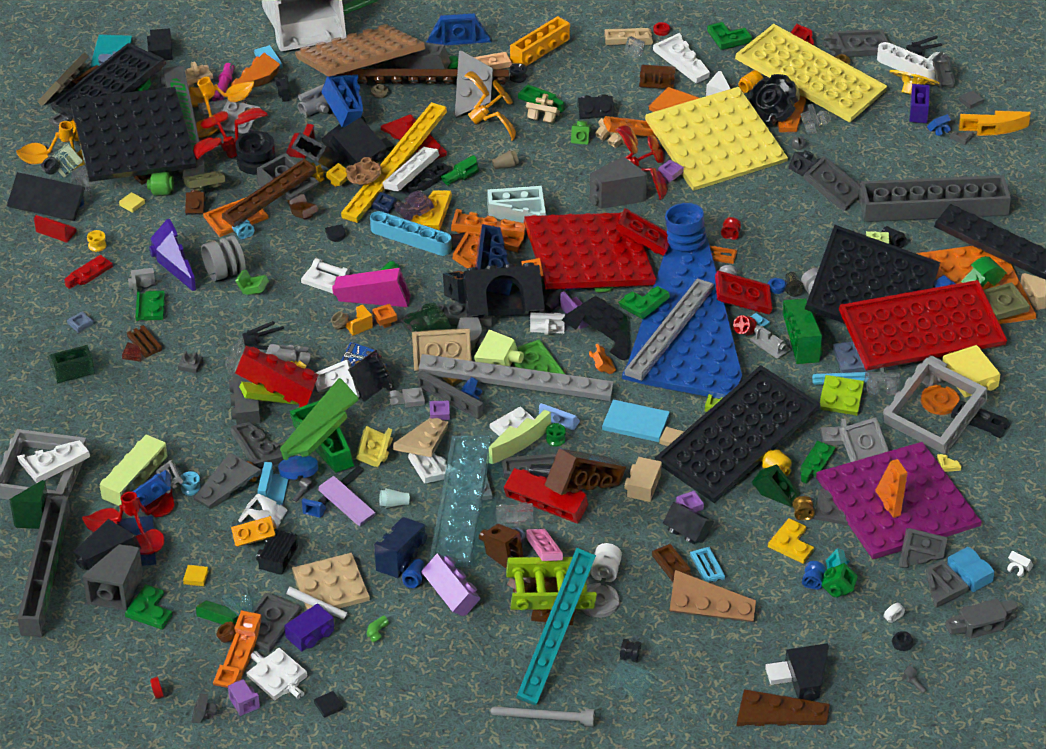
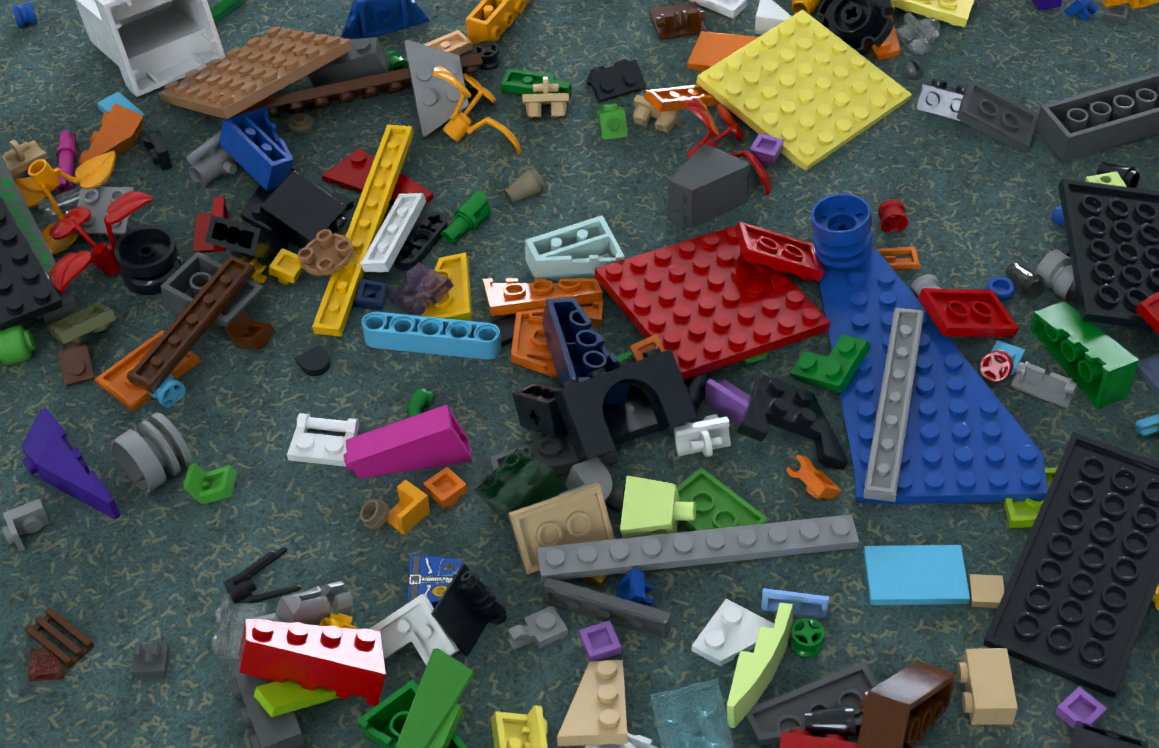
camera: 15 degrees left, 5 degrees up
green plate [135,291,165,321] -> none

